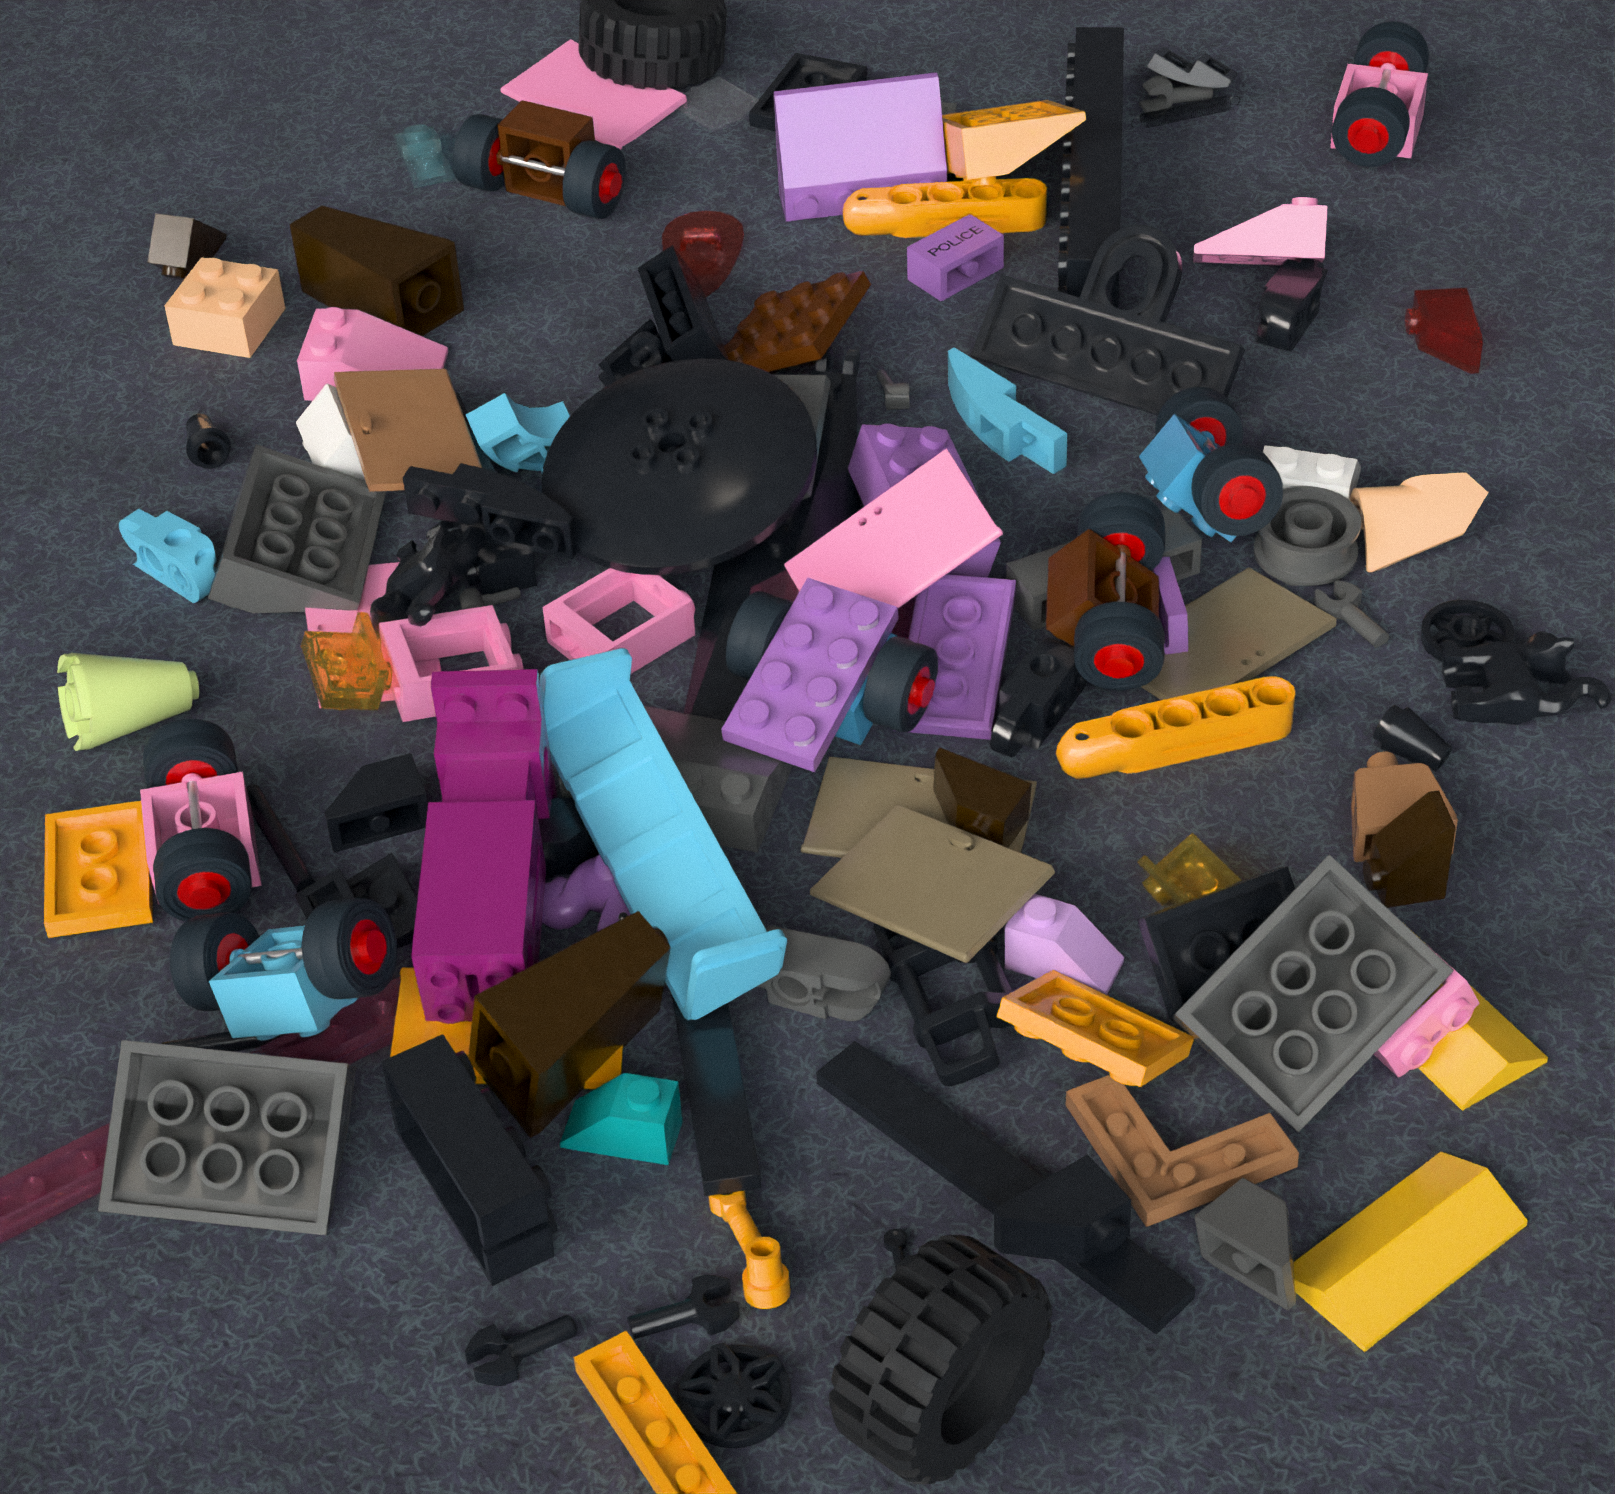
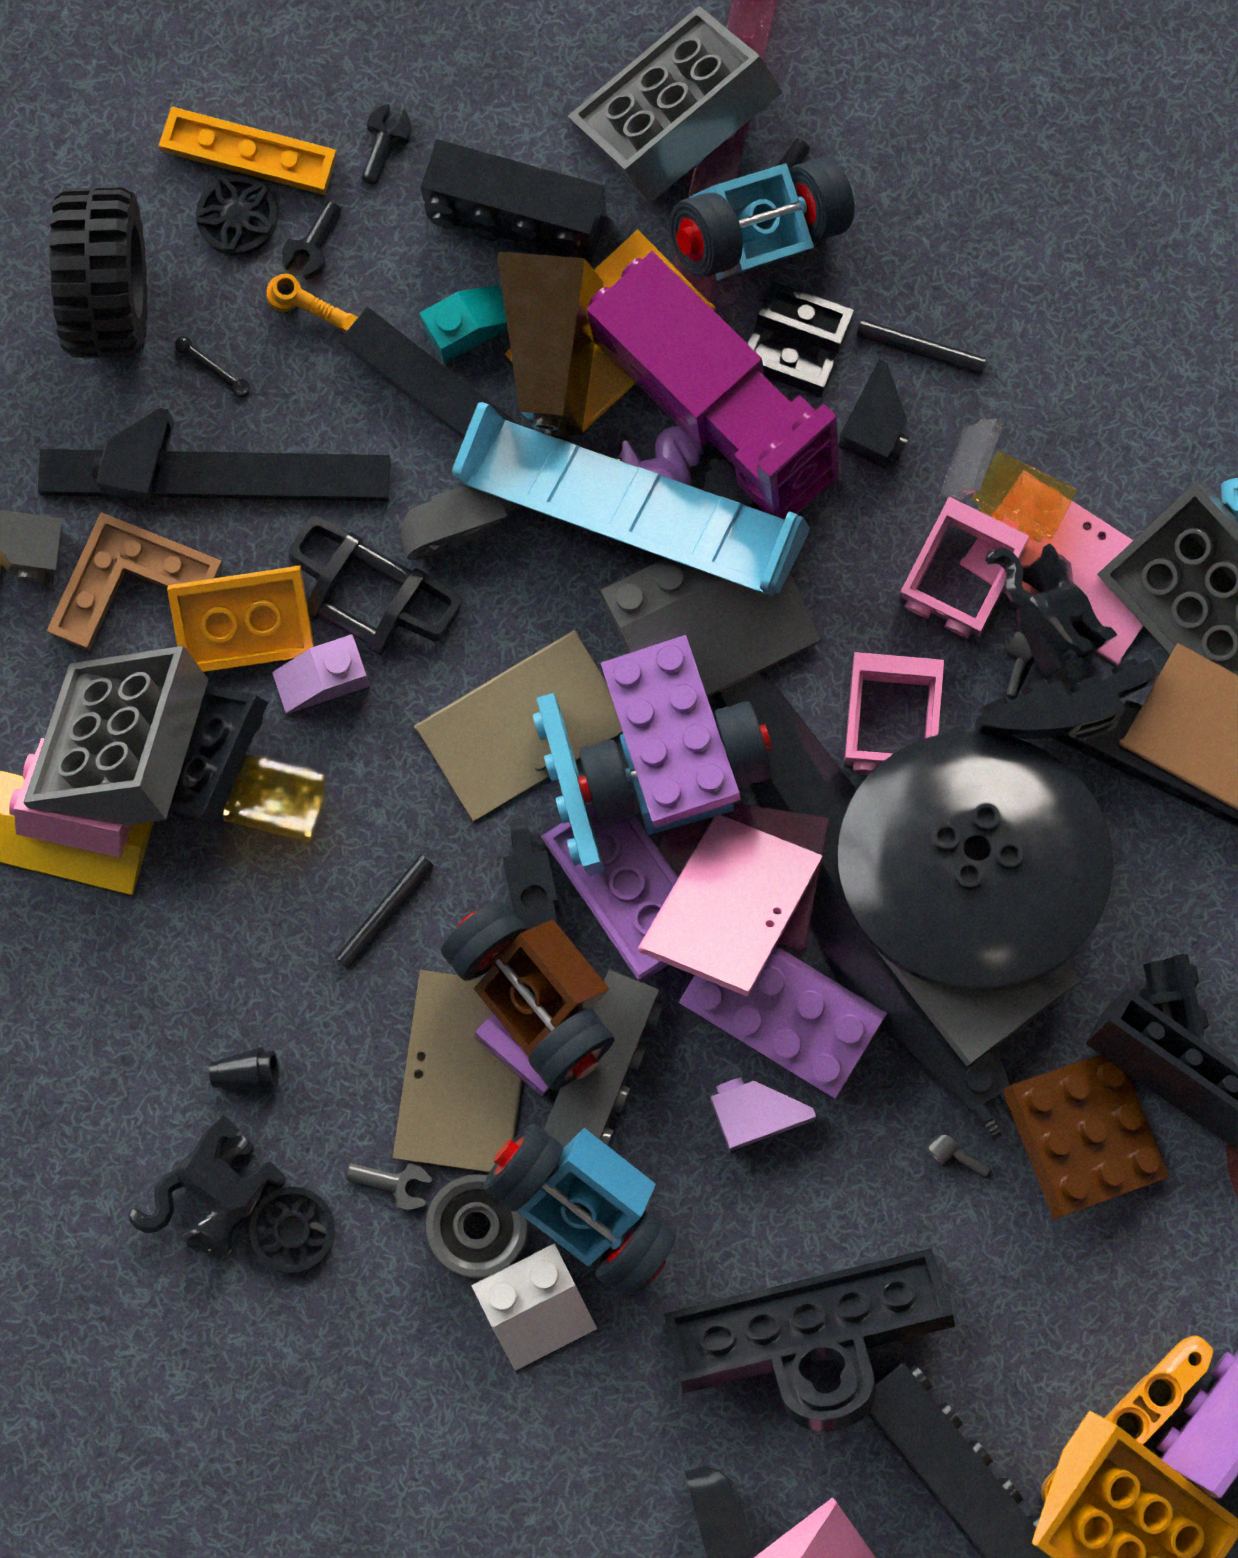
camera: 140 degrees right, 35 degrees up
light orange plate [44,801,153,938] -> none
yellowish green cone [57,653,199,751] -> none
brick [140,719,262,921] -> none
medium azure brick [466,393,571,473] -> none
dark tan container [810,804,1055,963] -> none
medium lavender brick [907,214,1004,301] -> none
dark brown slope [933,748,1032,848] -> none
medium azure slope [948,347,1067,474] -> none
light orange piece [1056,676,1295,779] -> none
light nougat panel [1350,473,1488,573] -> none
medium nougat torso [1351,752,1458,862] -> none
dark brown slope [1363,790,1456,908] -> none
none -> black bar [334,854,434,969]
none -> medium azure plate [533,693,605,876]
none -> lavender slope [711,1078,816,1152]
none -> clear piece [939,417,1004,500]

